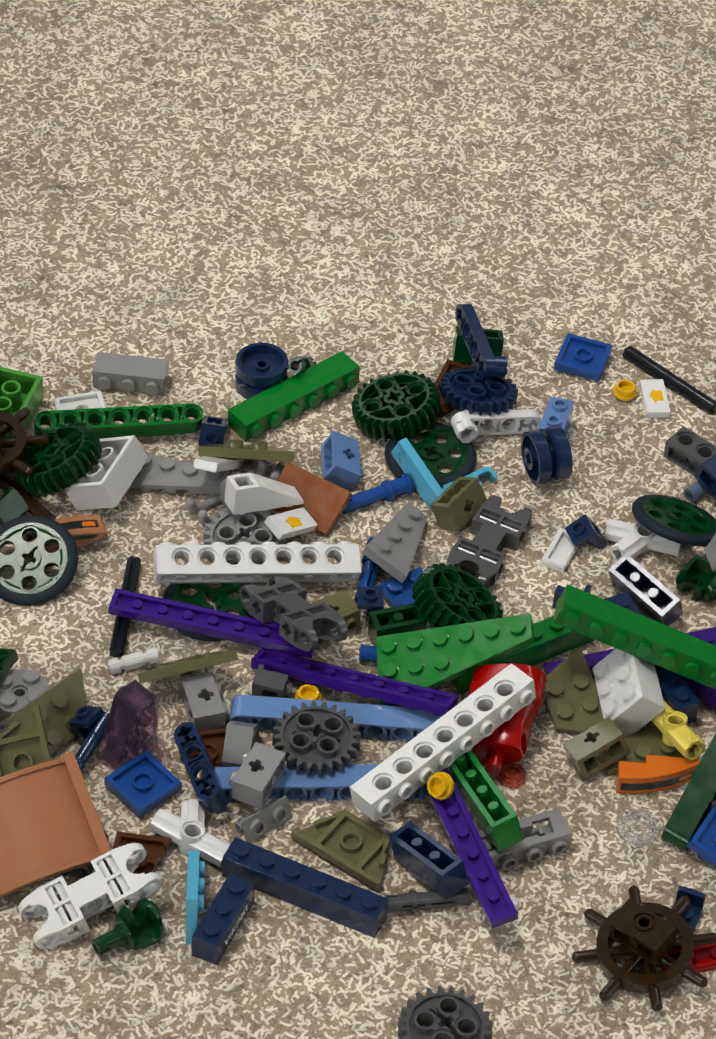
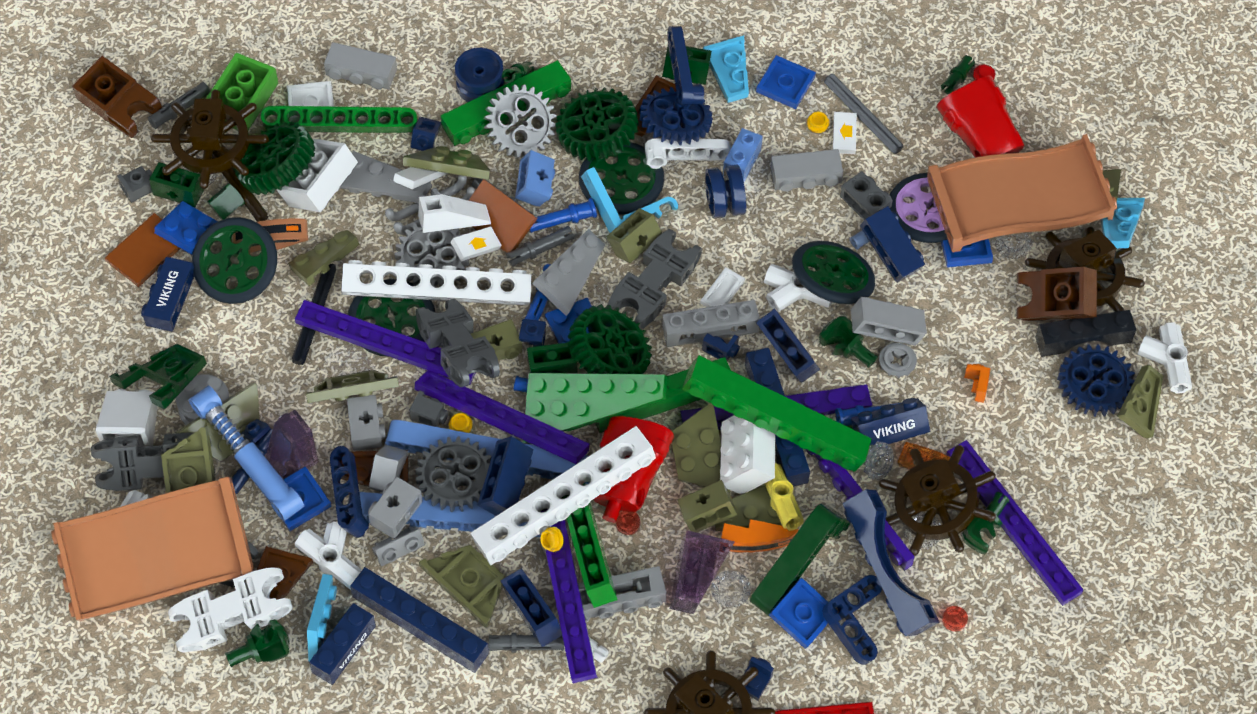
camera: 10 degrees right, 15 degrees up
white axle [108,647,160,675] -> none
dark blue bracket [565,514,608,549] -> none
none -> medium blue piece [188,385,304,521]
none -> olive wing [288,230,360,286]
none -> dark blue brick [478,436,534,516]
none -> light grey gear [484,85,557,158]
none -> dark grey pin [506,226,574,267]
none -> light grey brick [662,300,760,347]
none -> clear purple wedge [669,530,735,614]
none -> medium azure wing [703,35,749,103]
none -> light grey brick [770,149,843,191]

